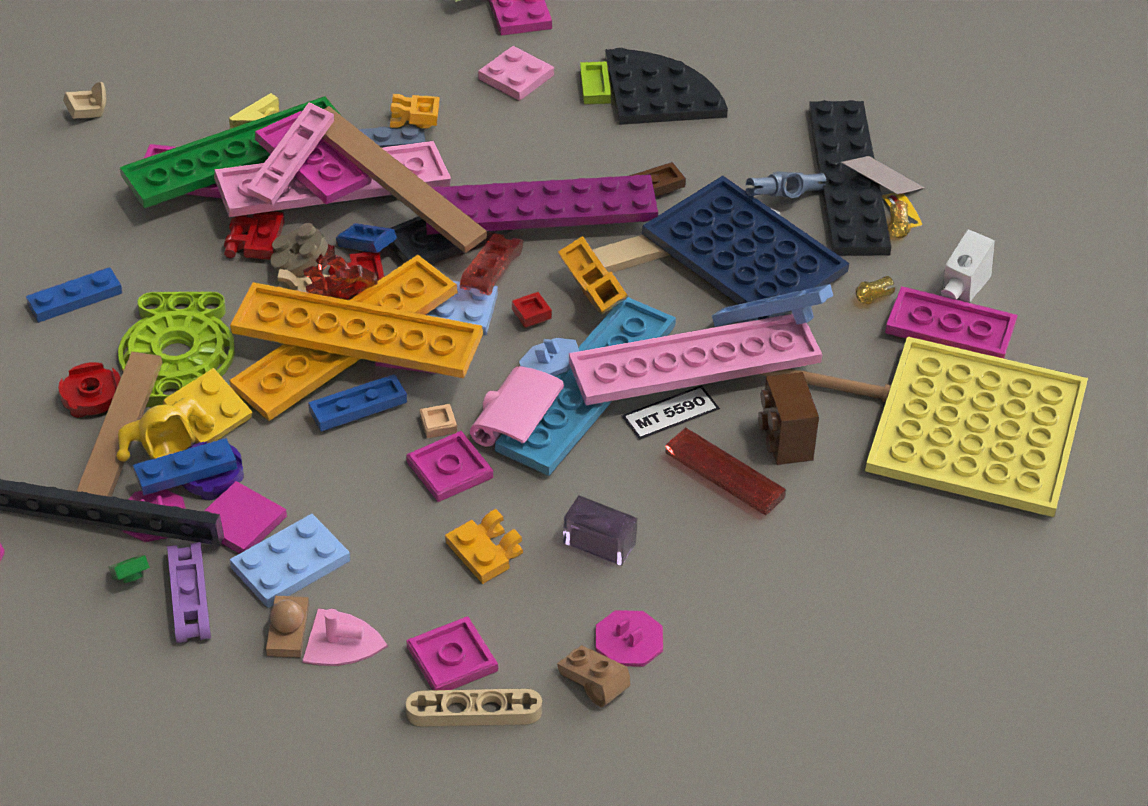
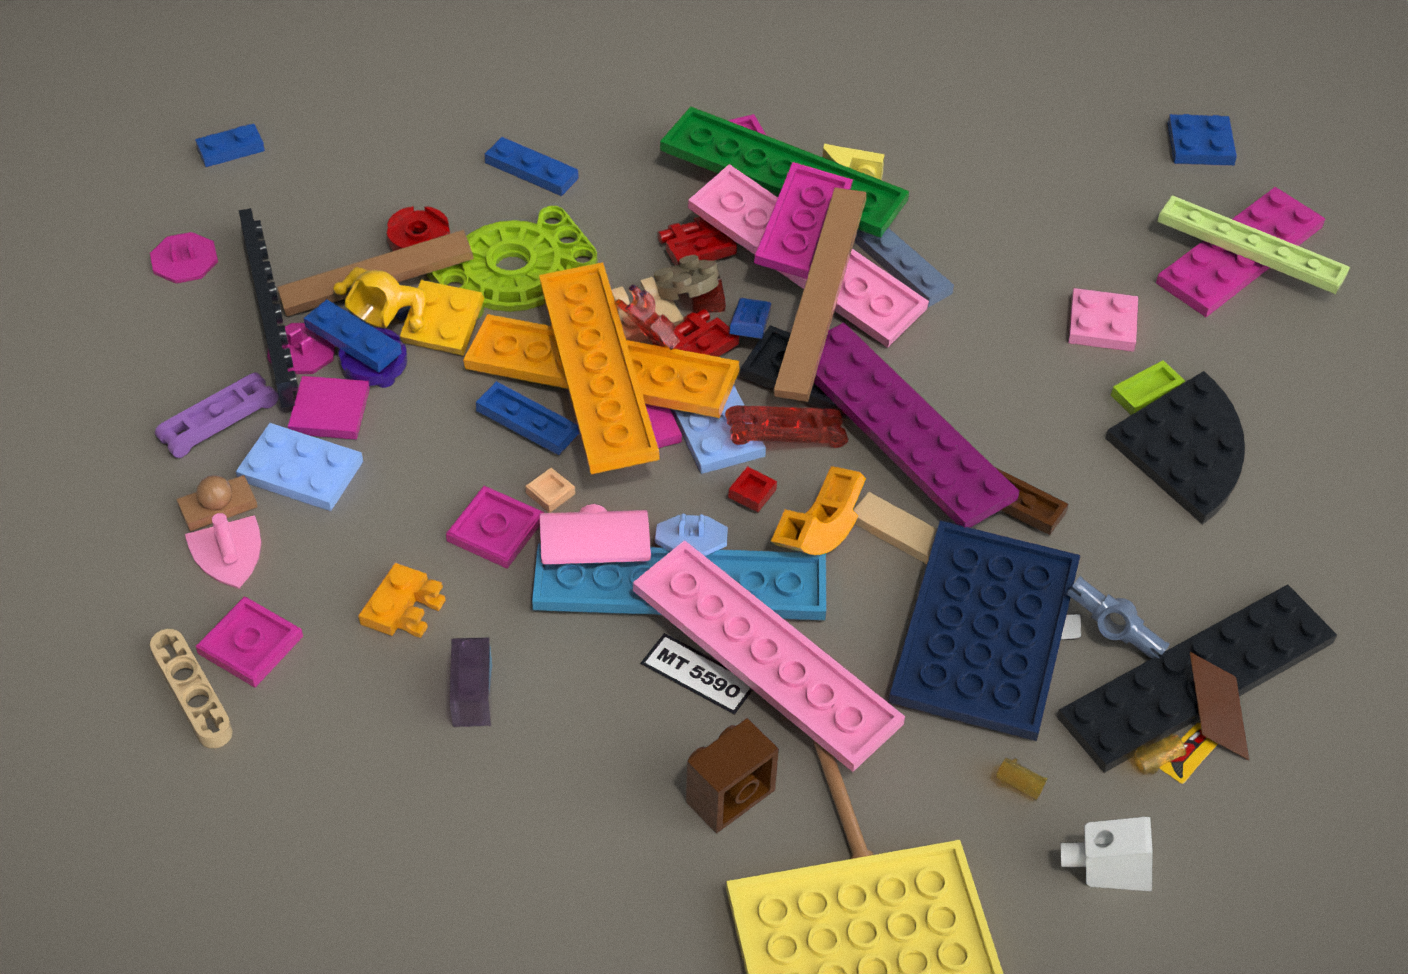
camera: 60 degrees right, 5 degrees up
tan plate [63,82,107,119] -> none
green plate [108,555,150,583] -> none
bright pink hinge [247,102,334,206] -> none
light orange plate [390,94,440,128] -> none
medium nougat plate [557,645,630,707] -> none
dark pink piece [596,610,663,667] -> none
clear red plate [665,427,786,516] -> none
medium blue hinge [712,284,833,327] -> none
dark pink plate [885,286,1018,359] -> none

